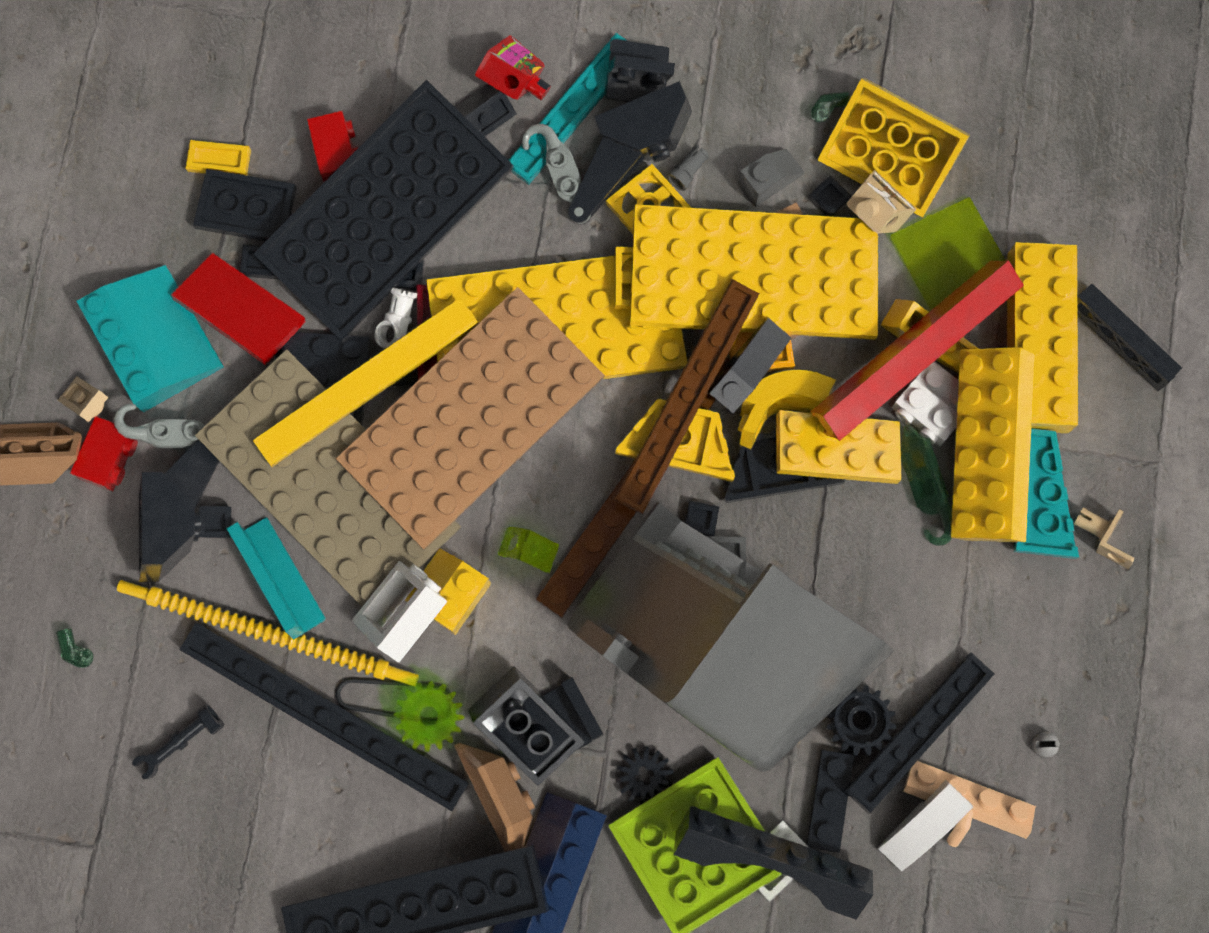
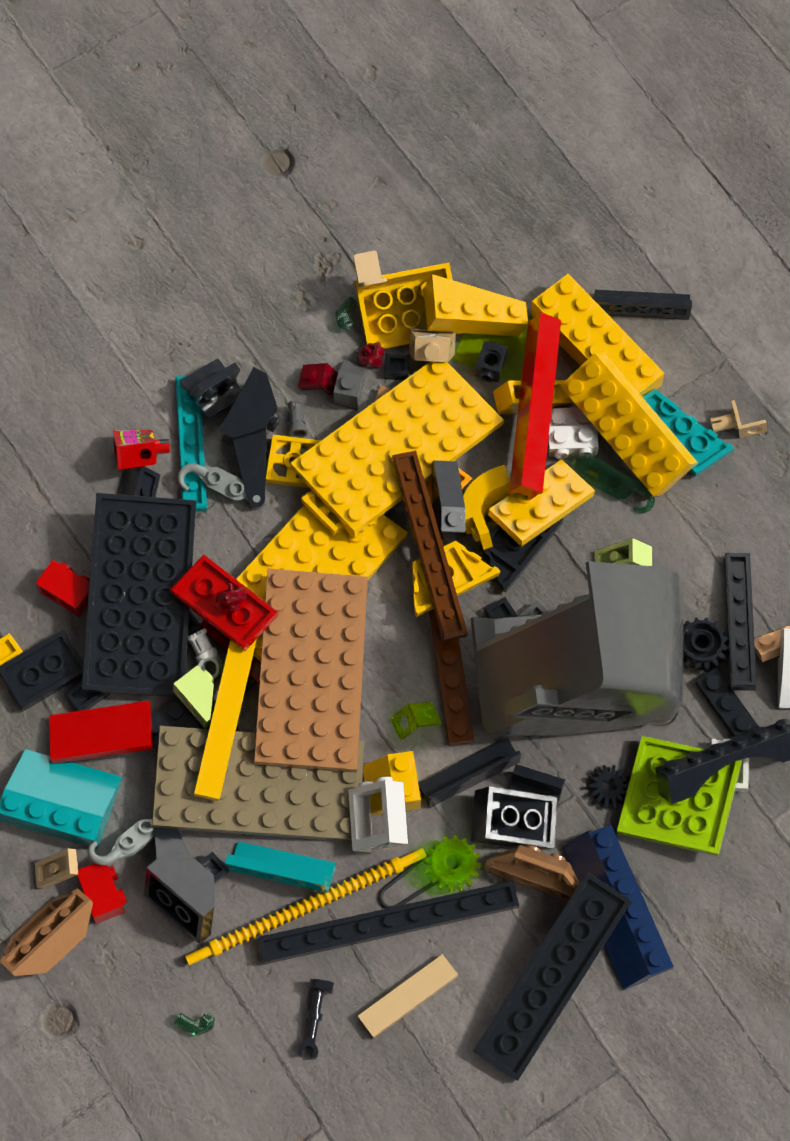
camera: 45 degrees left, 10 degrees down
none -> red tile [170,554,279,651]
none -> yellowish green slope [173,665,214,729]
none -> dark red piece [217,583,247,611]
none -> dark red bracket [298,363,338,395]
none -> tan bracket [353,251,387,287]
none -> dark red piece [357,342,385,368]
none -> tan tile [358,954,458,1039]
none -> black panel [418,738,521,808]
none -> yellow wedge [424,274,528,337]
none -> black brick [475,340,508,383]
none -> yellowish green slope [595,538,652,566]

